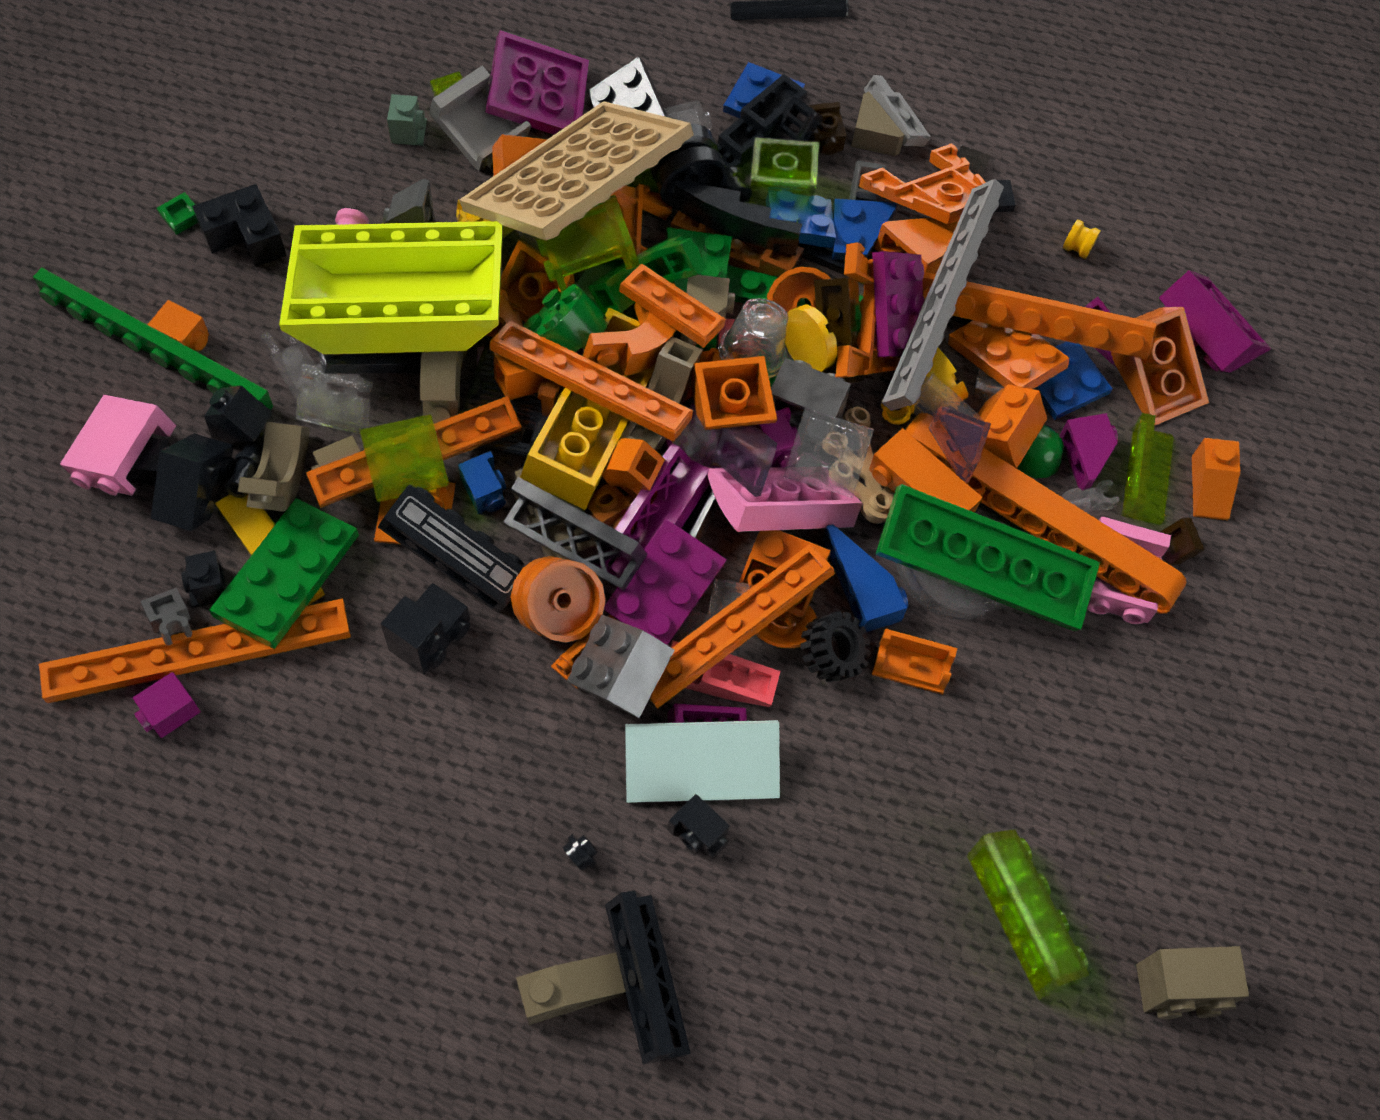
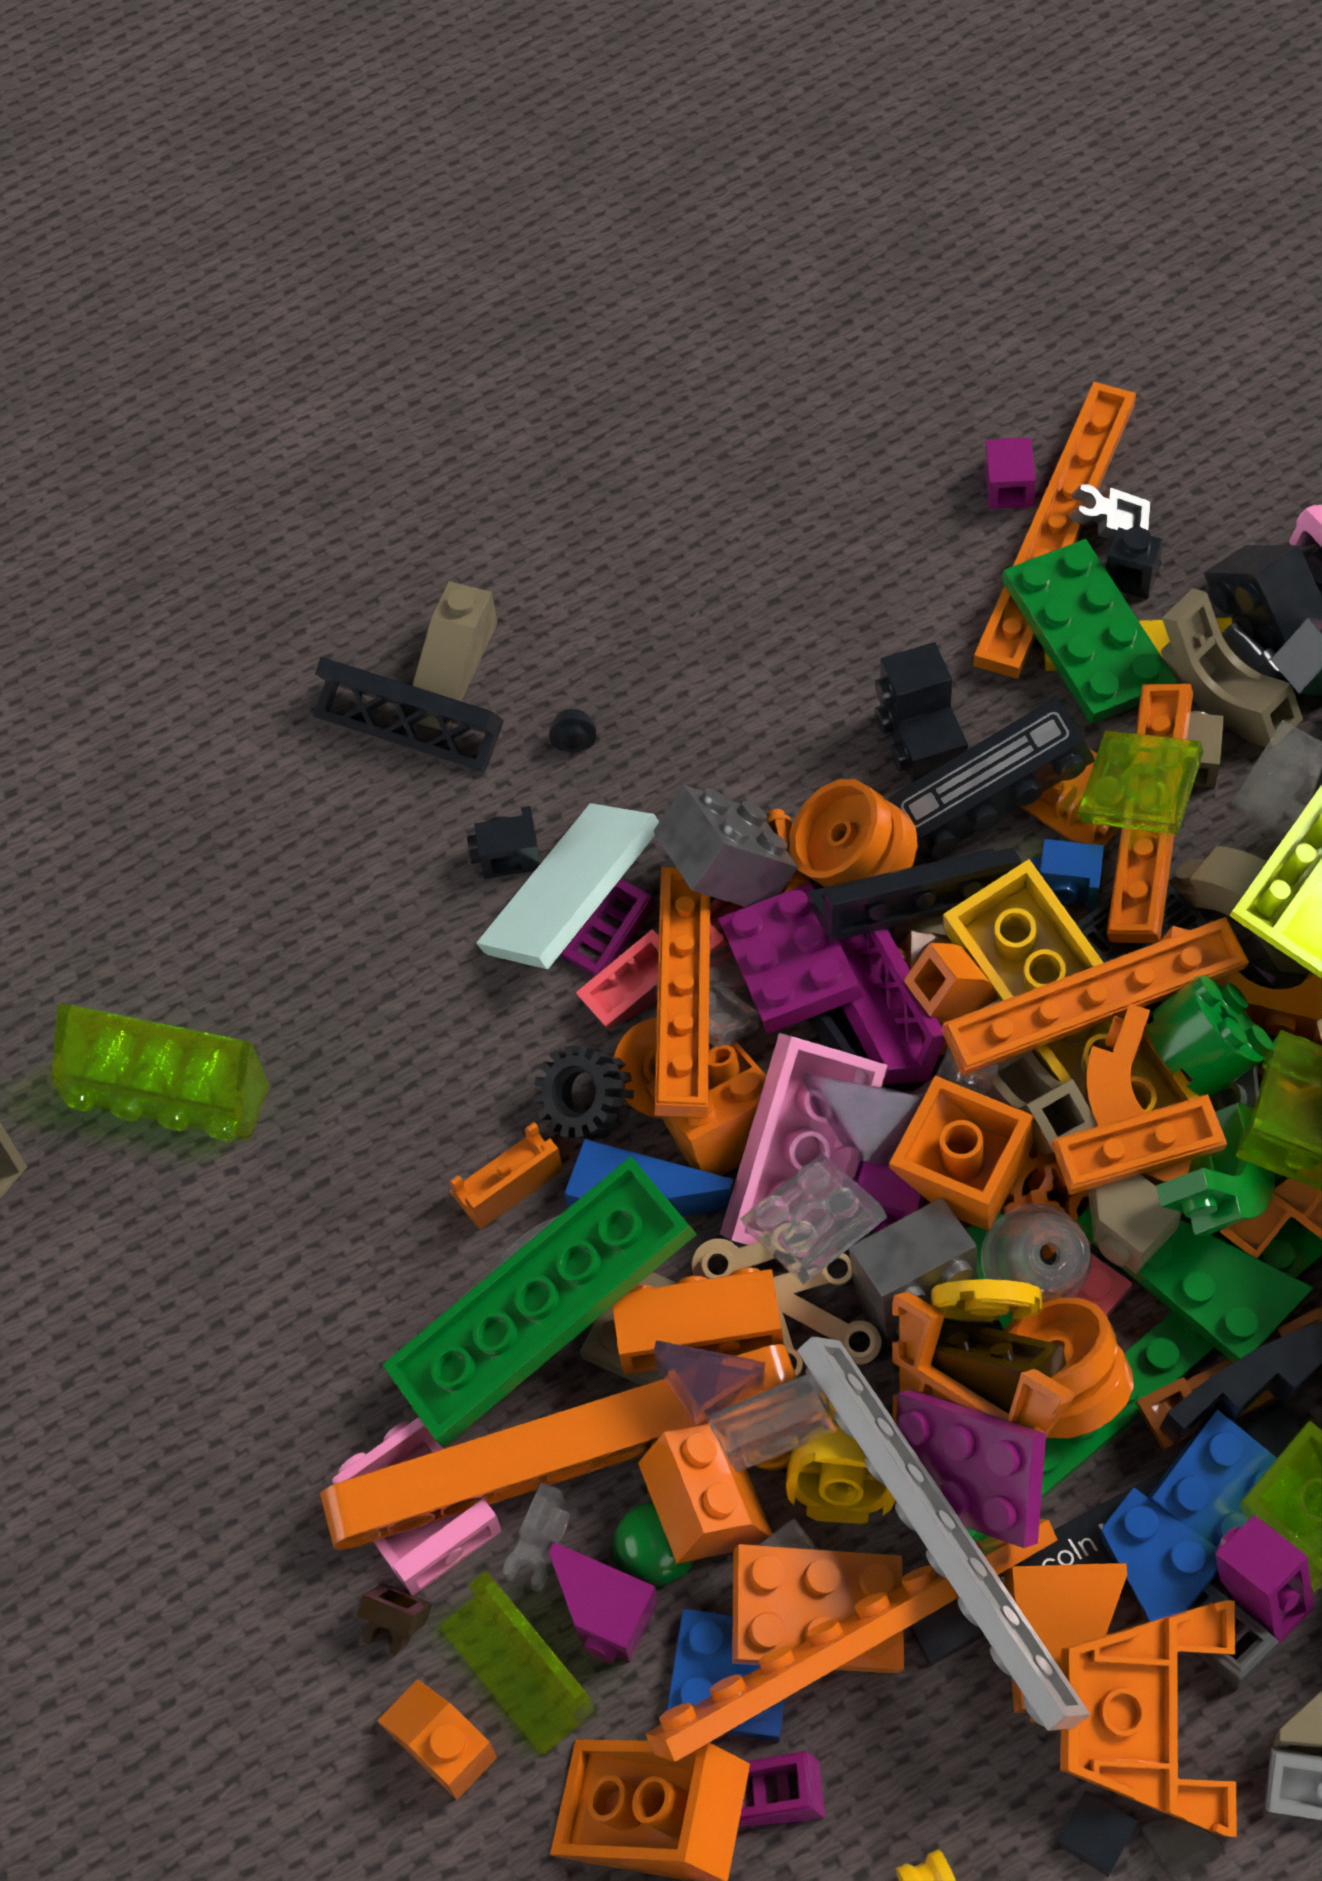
camera: 140 degrees right, 5 degrees down
none -> magenta slope [1215,1515,1314,1646]

